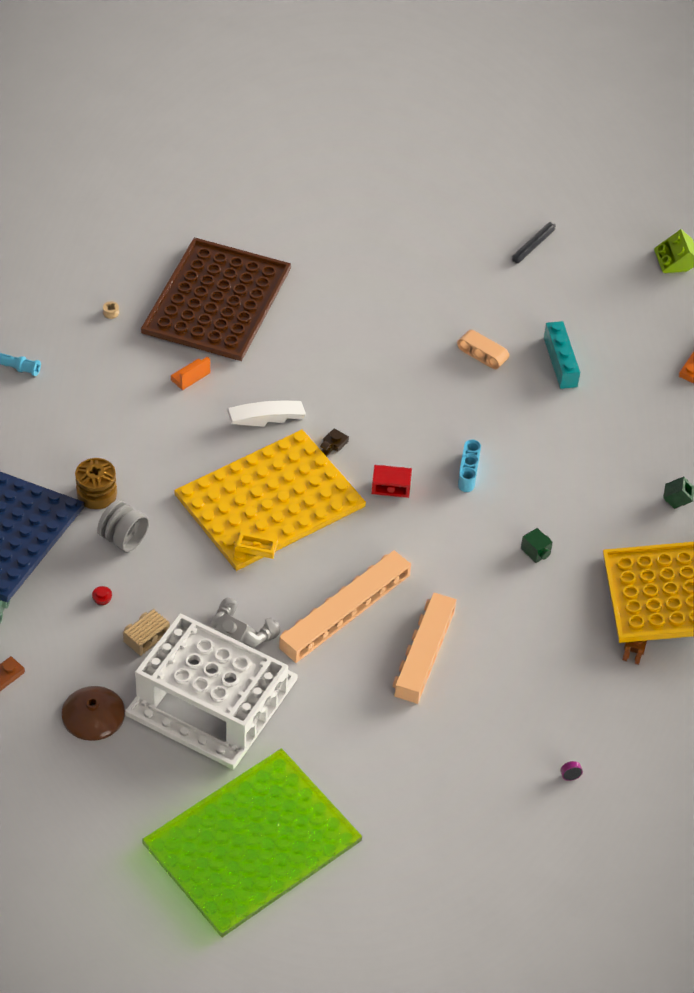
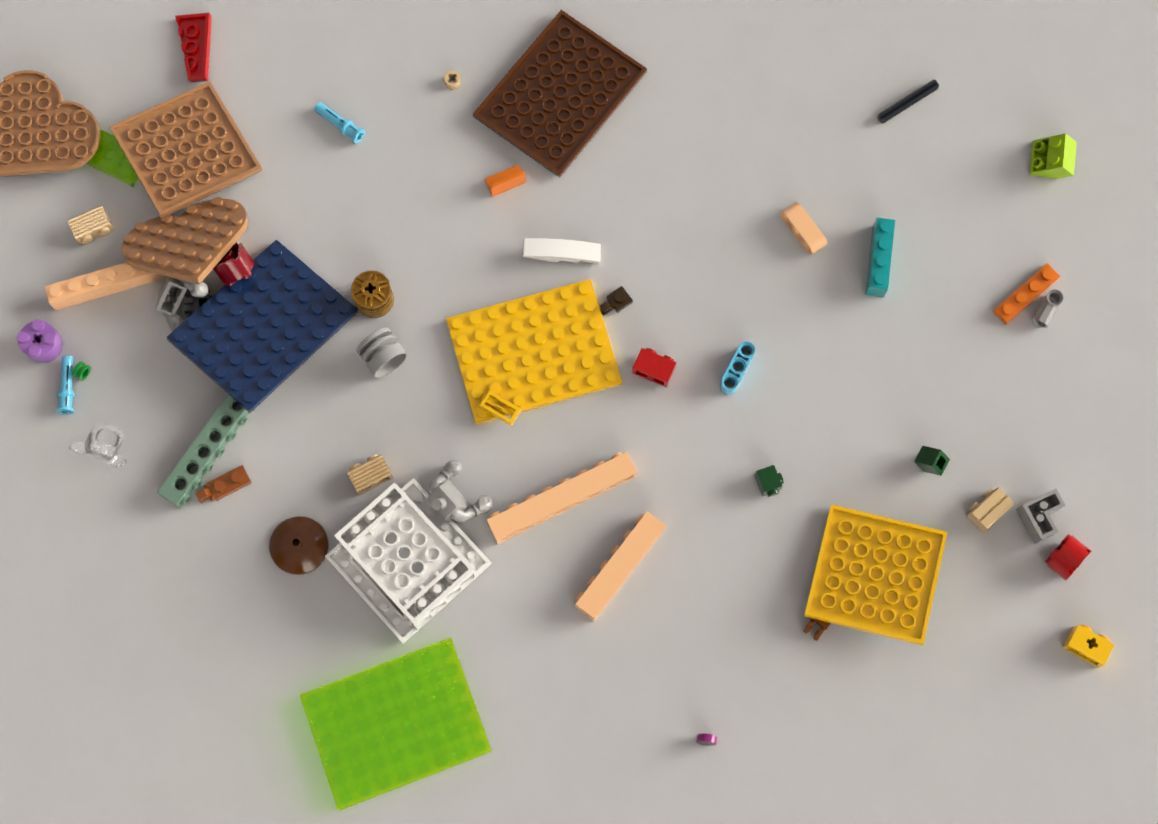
camera: 20 degrees right, 25 degrees up
red plate [92,586,112,605] -> none

